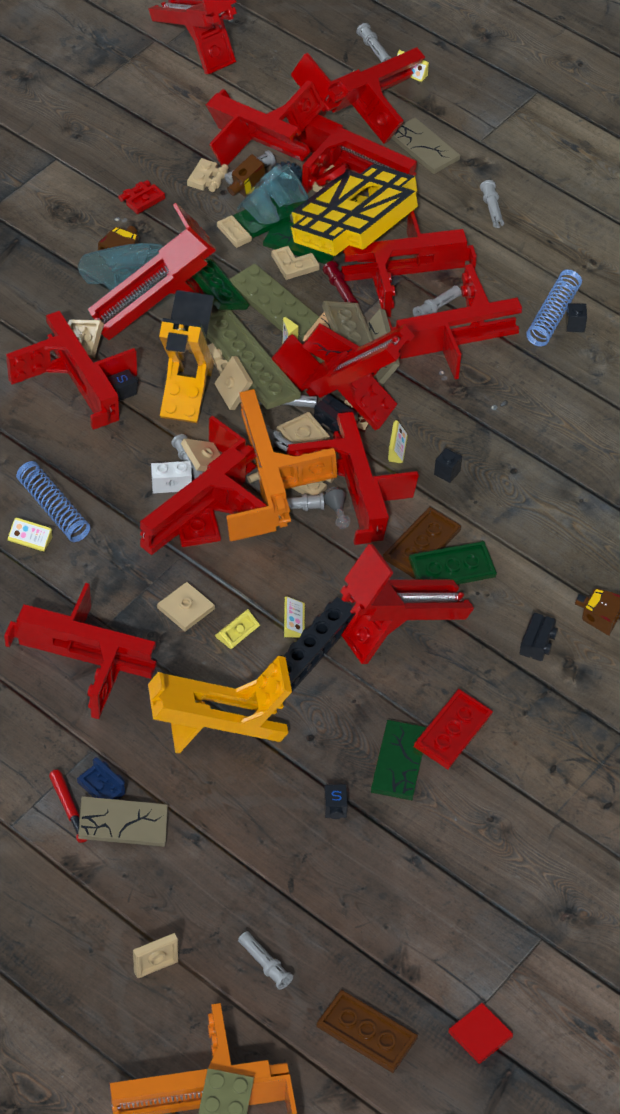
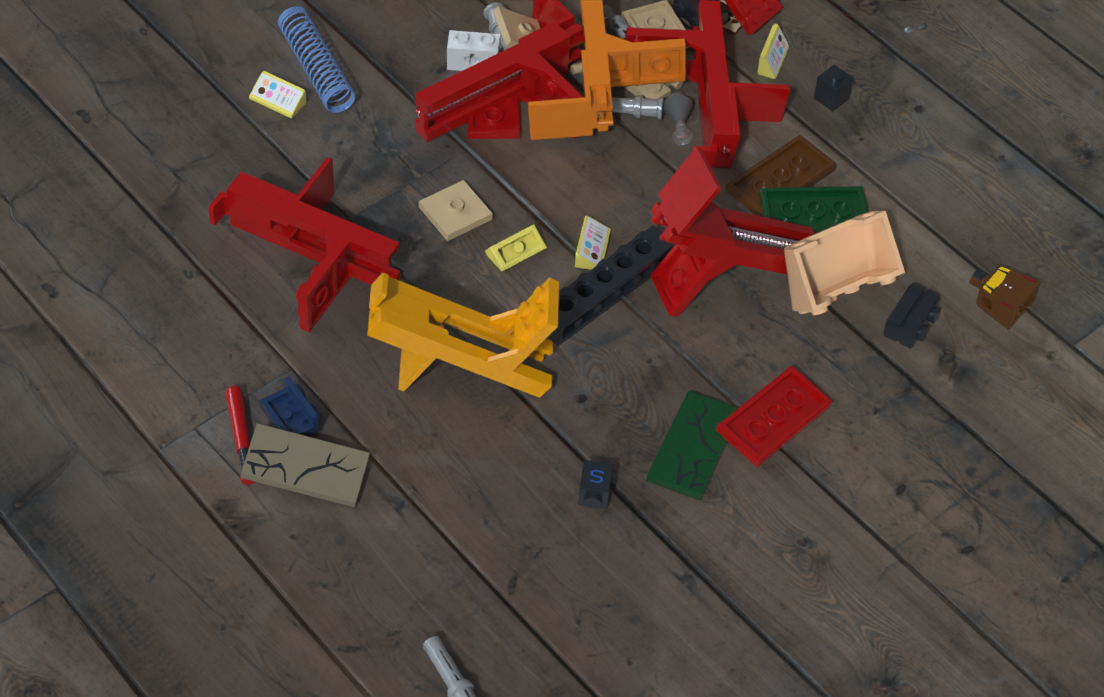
camera: 10 degrees right, 0 degrees up
tan plate [133,933,178,978] -> none
none -> light nougat windscreen [784,211,905,315]

